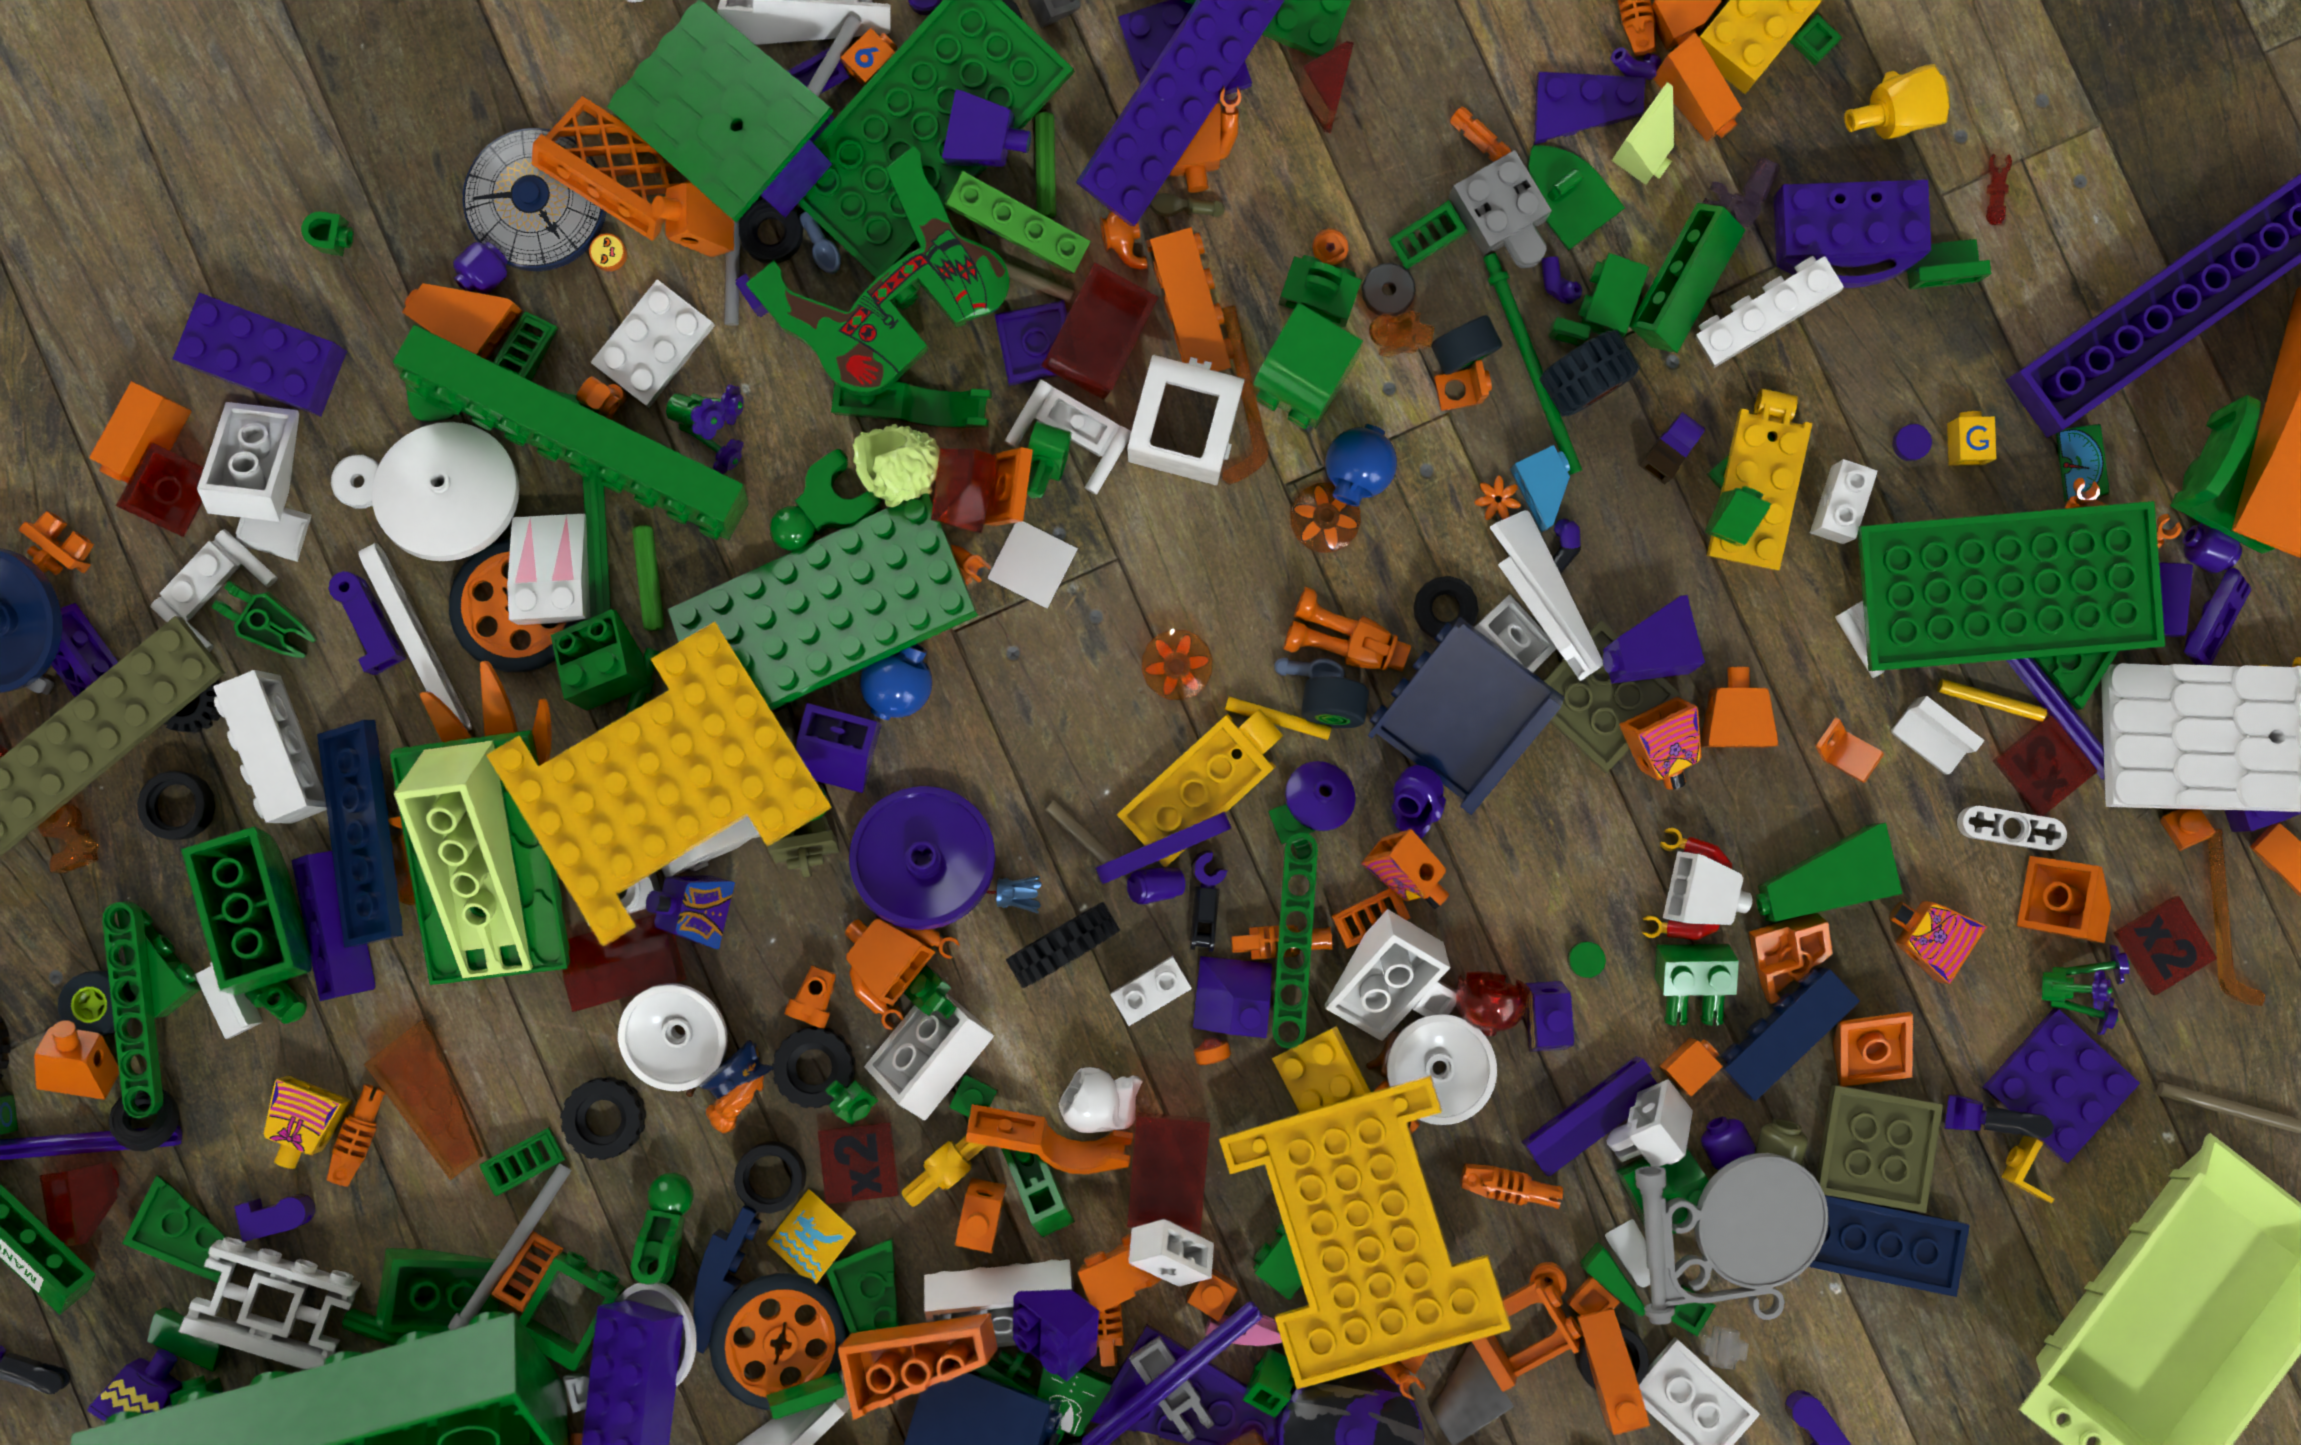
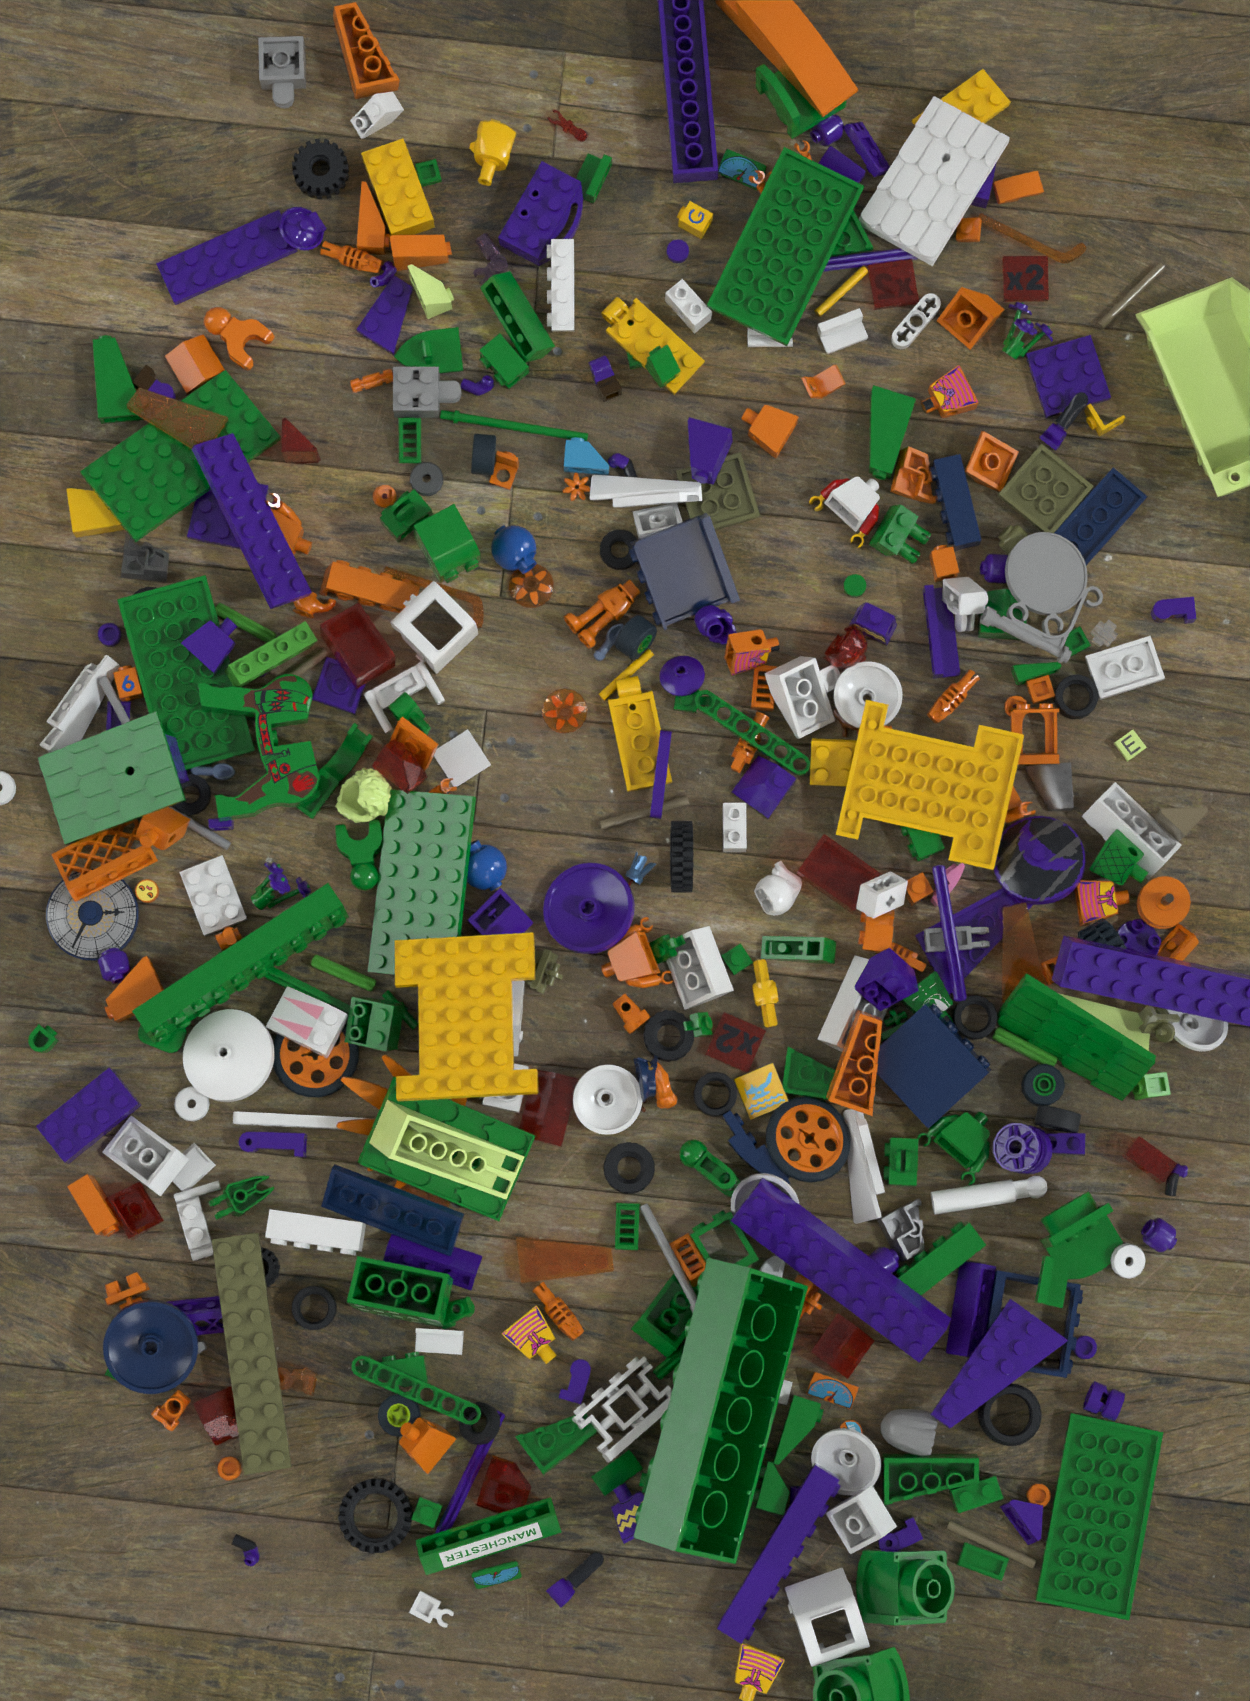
camera: 60 degrees left, 5 degrees down
green slope [493,311,558,381] -> none
torso [646,875,735,949] -> none
green tile [766,1372,845,1420] -> none
orange torso [955,1178,1007,1253] -> none
orange piece [965,1104,1133,1174] -> none
dark purple piece [1127,867,1185,904] -> none
olive piece [1150,193,1225,217] -> none
black piece [1190,850,1228,952] -> none
orange tile [1193,1038,1231,1065] -> none
green brick [1243,1348,1294,1418] -> none
clear orange hips [1369,311,1434,358] -> none
black wheel [1539,330,1640,416] -> none
green tile [1548,317,1591,346] -> none
orange slope [1577,1308,1650,1435] -> none
white sticker [1605,1219,1650,1287] -> none
orange torso [1619,697,1701,790] -> none

